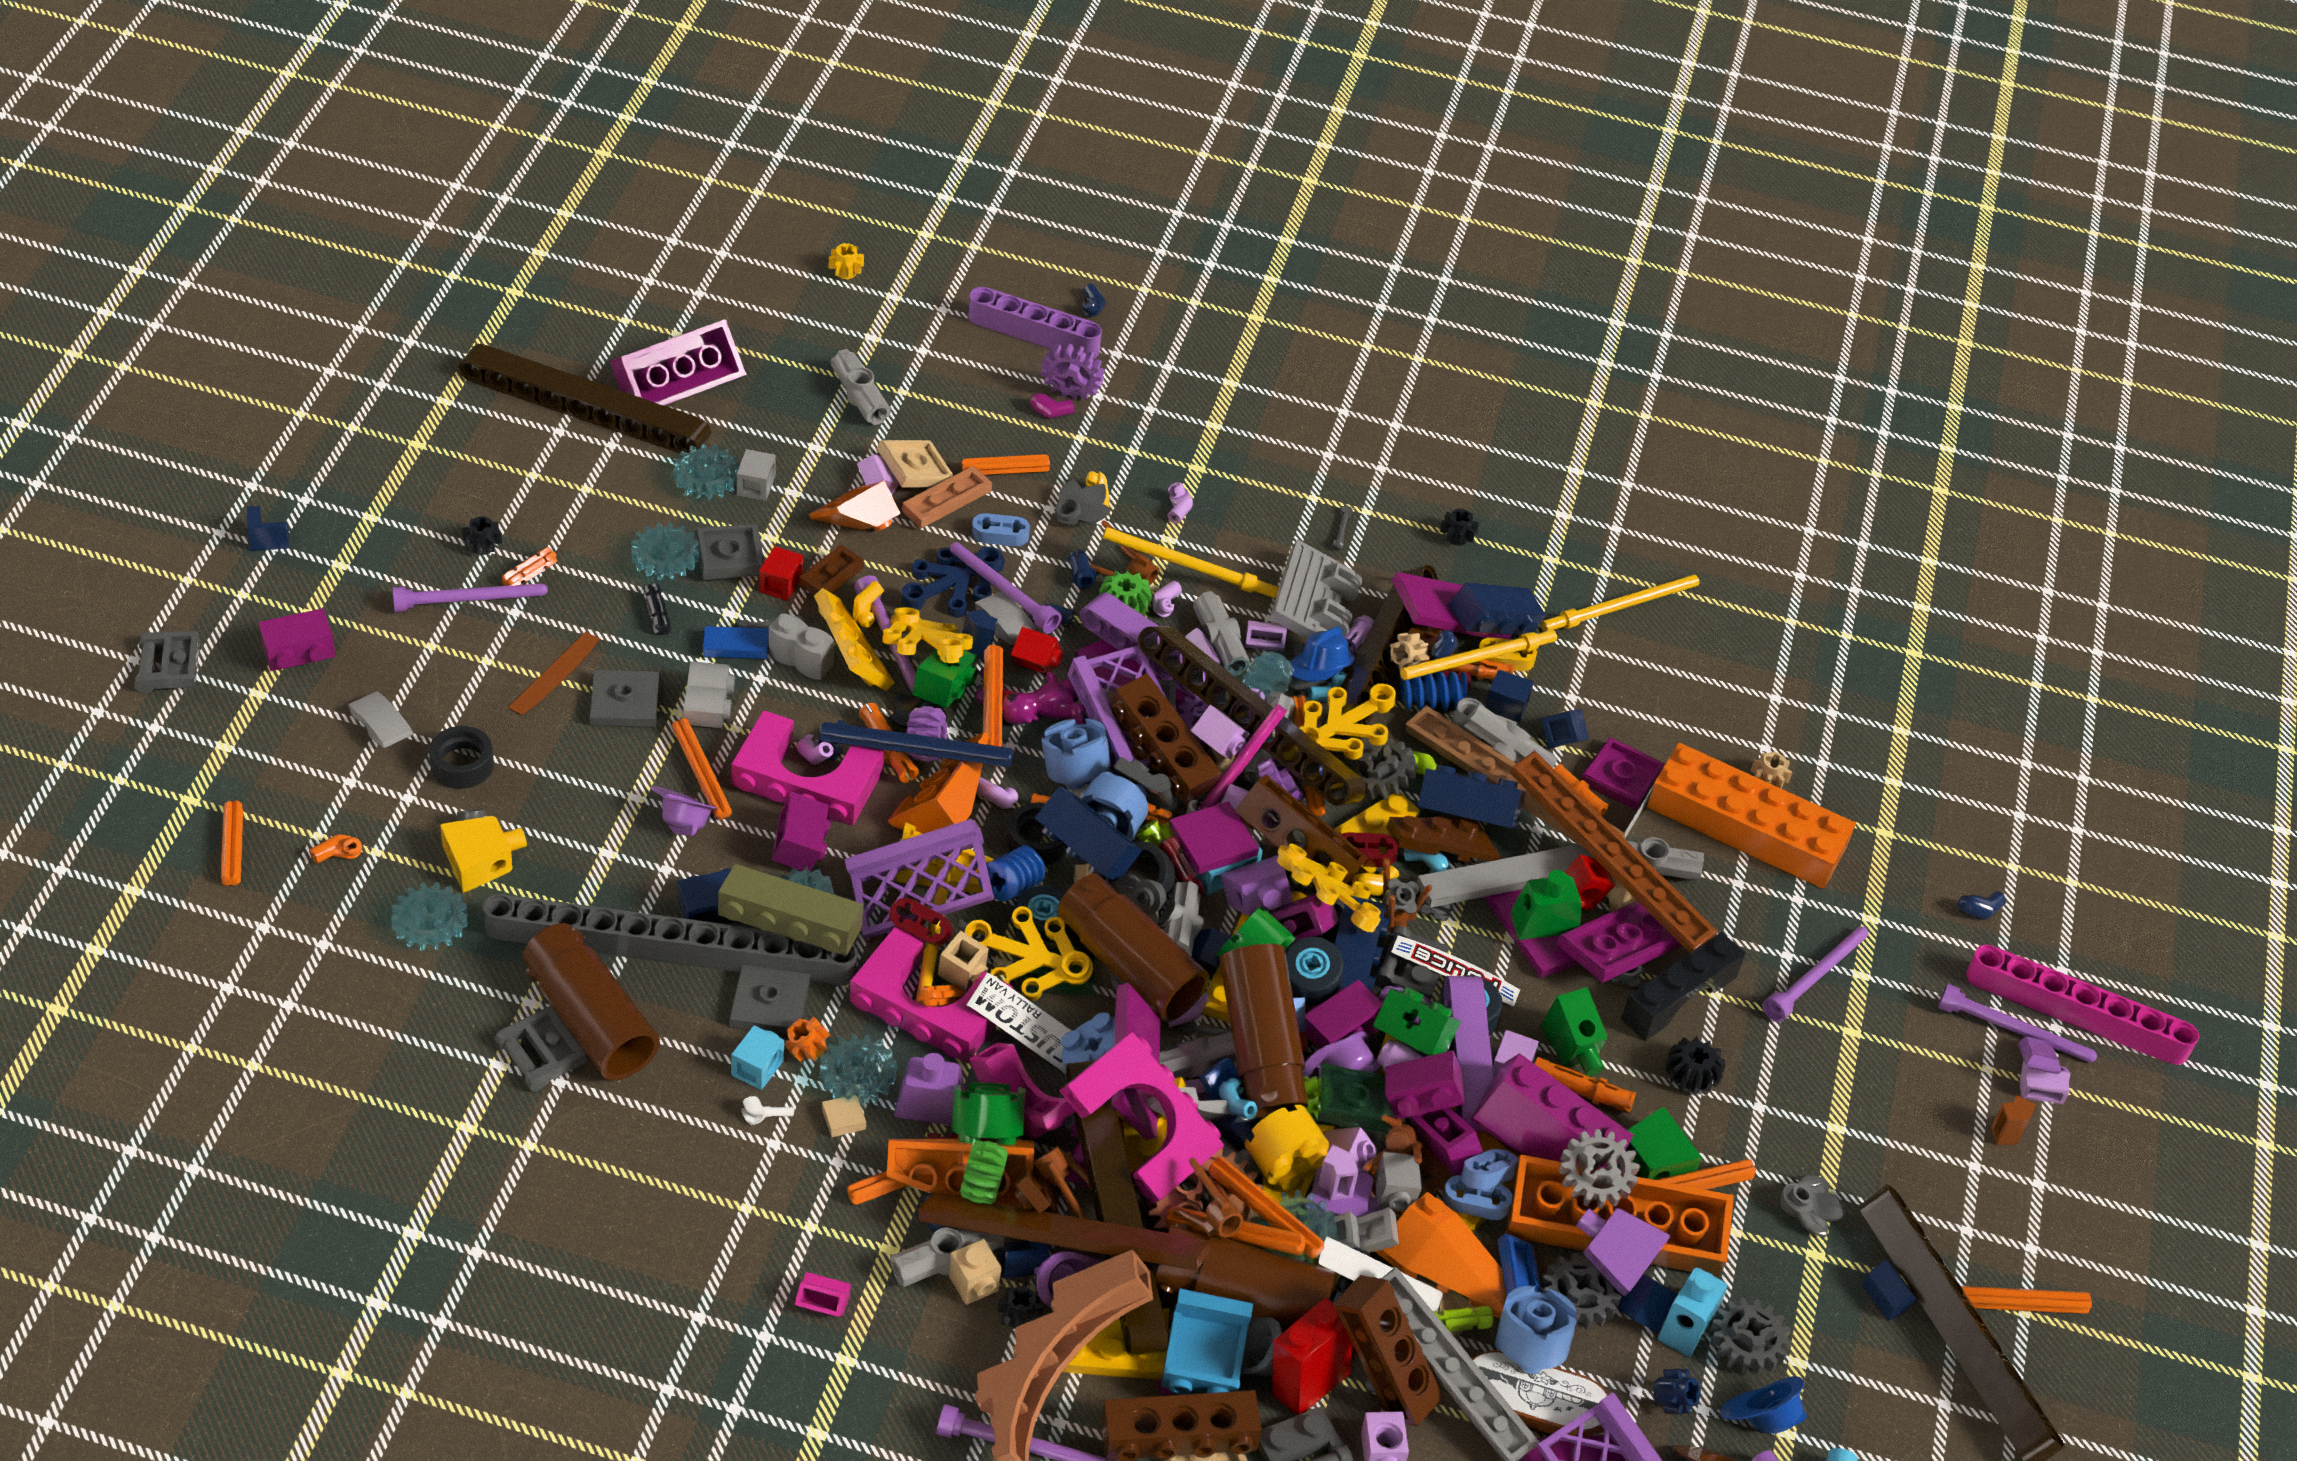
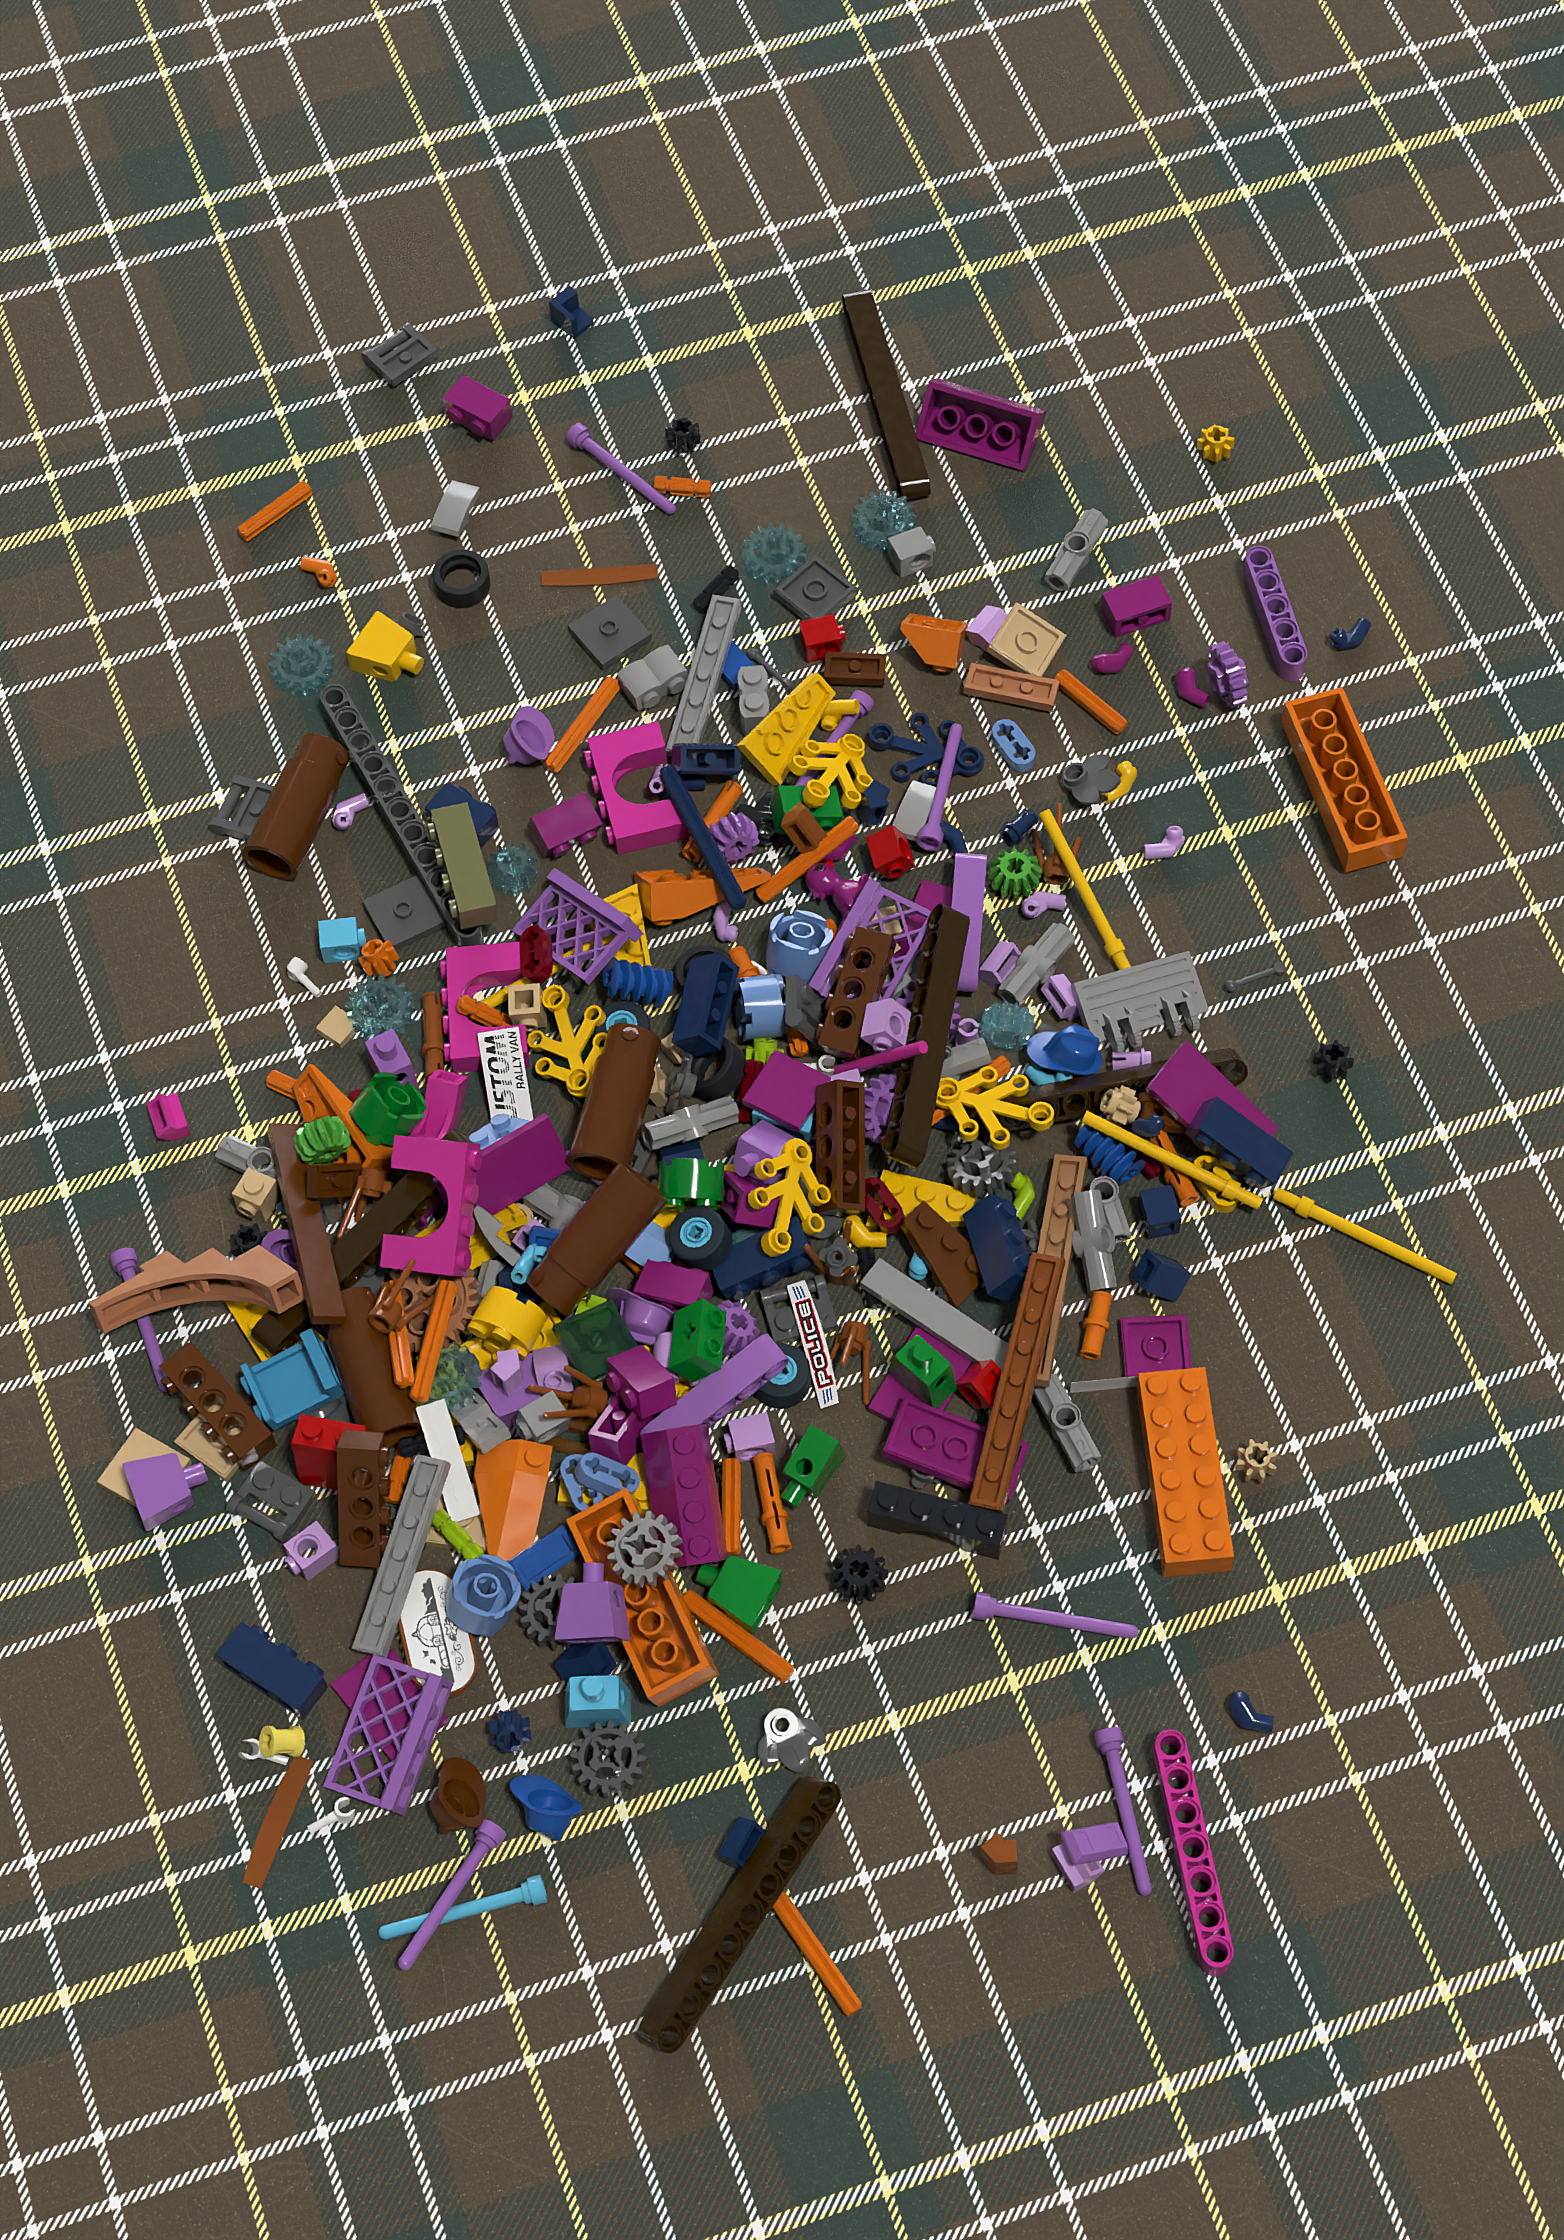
camera: 65 degrees right, 15 degrees up
none -> lavender arm [332,793,369,830]
none -> dark orange pin [421,991,445,1082]
none -> light grey tile [666,594,743,757]
none -> dark blue brick [672,743,741,775]
none -> dark orange piece [781,802,827,854]
none -> dark orange plant [829,1321,873,1406]
none -> magenta arm [1091,643,1134,673]
none -> magenta brick [1101,575,1172,638]
none -> orange brick [1281,687,1408,873]

